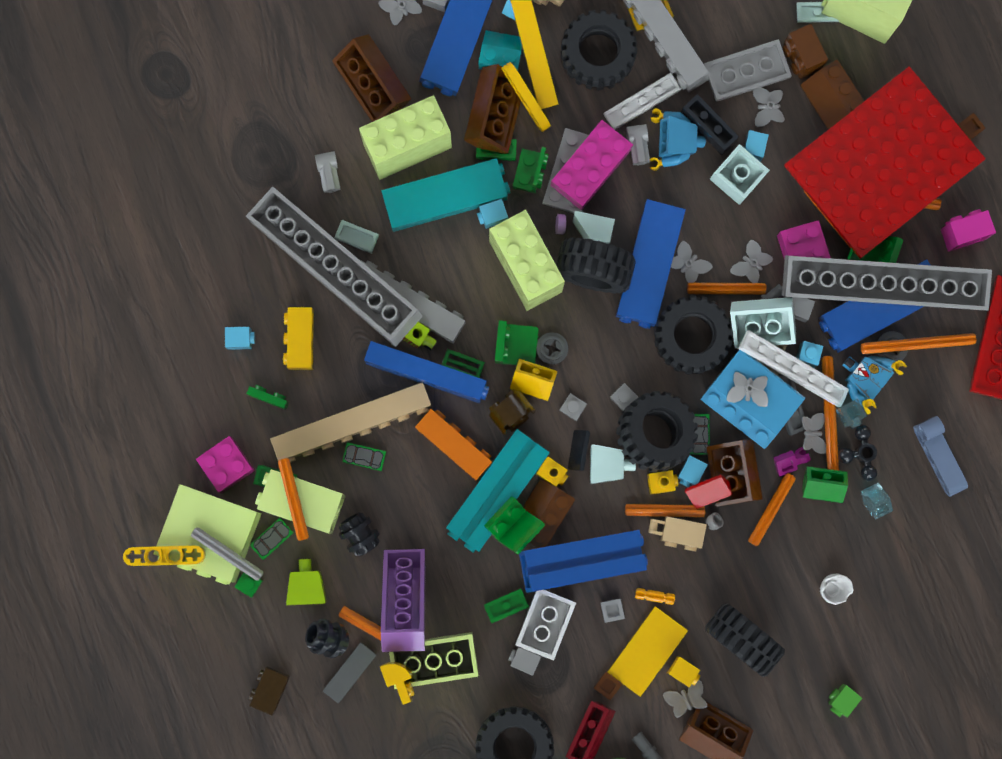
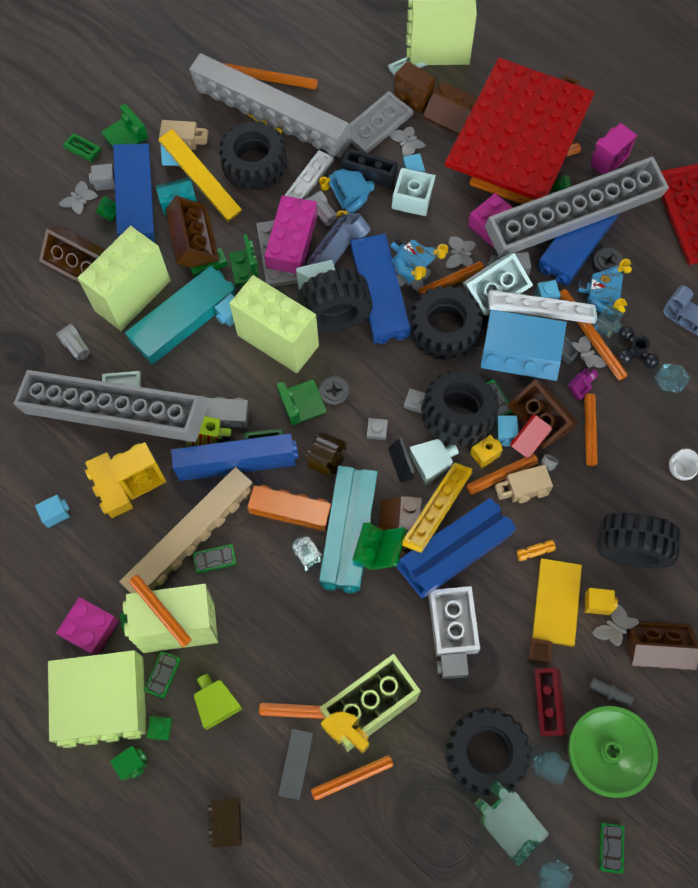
camera: 20 degrees left, 15 degrees down
yellow beam [123,545,206,566] -> none
light grey axle [191,527,263,580] -> none
green plate [246,385,289,410] -> none
black piece [305,618,349,658] -> none
black piece [338,512,380,556] -> none
medium lavender brick [381,549,426,652] -> none
green plate [484,588,529,623] -> none
yellow beam [502,62,551,132] -> none
yellow brick [510,359,557,401] -> none
yellow brick [536,457,568,487] -> none
lavender tile [555,214,566,234] -> none
light grey plate [600,599,625,623] -> none
light grey piece [727,372,768,407] -> none
green brick [802,466,848,503] -> none
orange axle [861,333,977,354] -> none
none -> green plate [95,196,116,222]
none -> yellow brick [108,442,167,500]
none -> green brick [110,745,148,781]
none -> clear light blue brick [291,536,322,571]
none -> sand blue beam [306,213,371,265]
none -> orange axle [311,755,393,800]
none -> dark azure torso [391,238,448,284]
none -> yellow tile [403,462,472,553]

